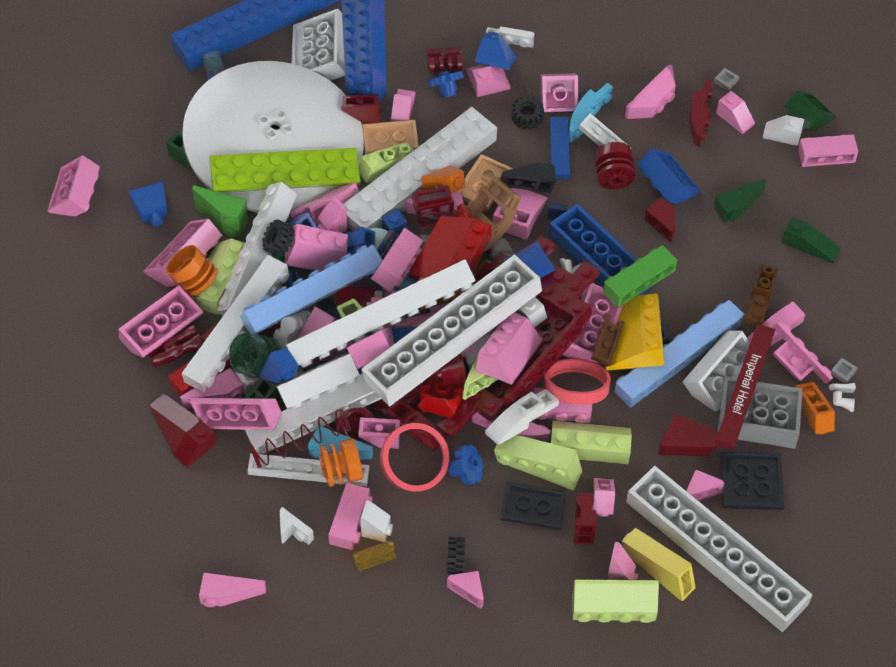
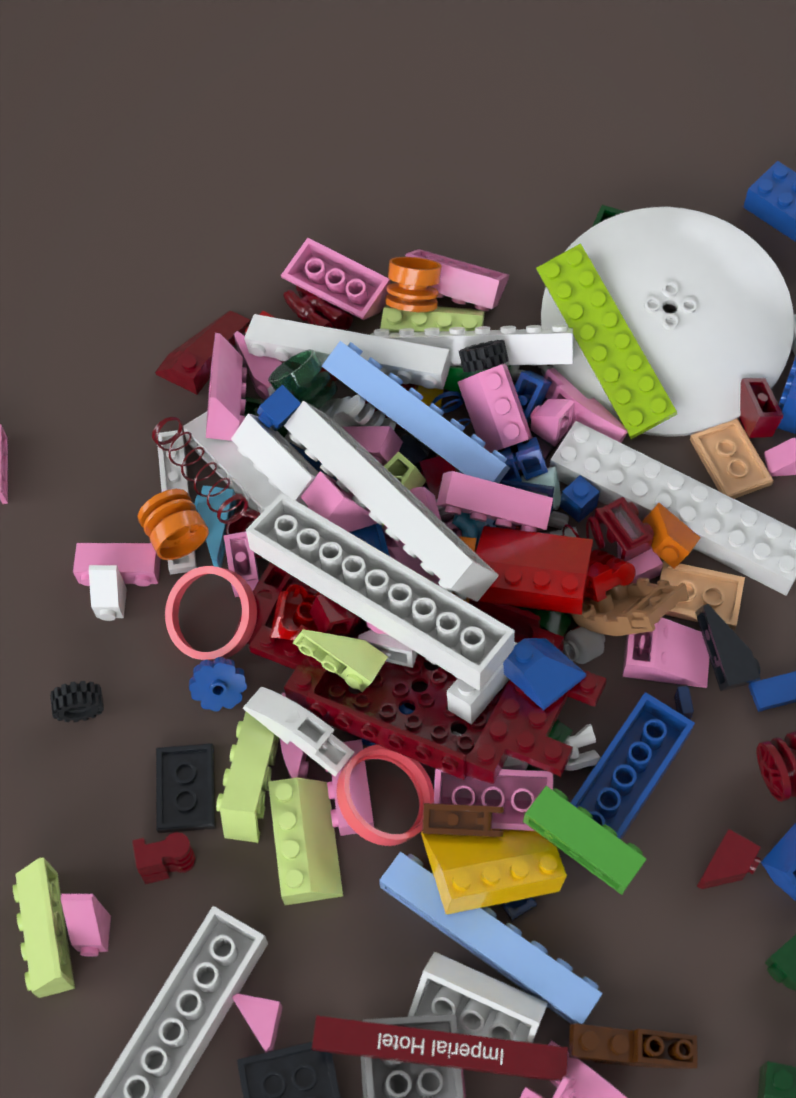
camera: 80 degrees right, 5 degrees up
bright pink slope [47,155,100,217] -> none
blue torso [129,182,168,227] -> none
bright green slope [192,185,249,238] -> none
clear light blue brick [202,50,224,80] -> none
white slope [280,507,314,545] -> none
clear yellow hinge [351,540,397,572] -> none
yellowish green slope [359,142,413,183] -> none
bright pink slope [447,571,484,609] -> none
bright pink slope [476,313,542,384] -> none
bright pink slope [593,478,615,516] -> none
light yellow slope [622,528,696,601] -> none
dark red slope [658,413,719,456] -> none

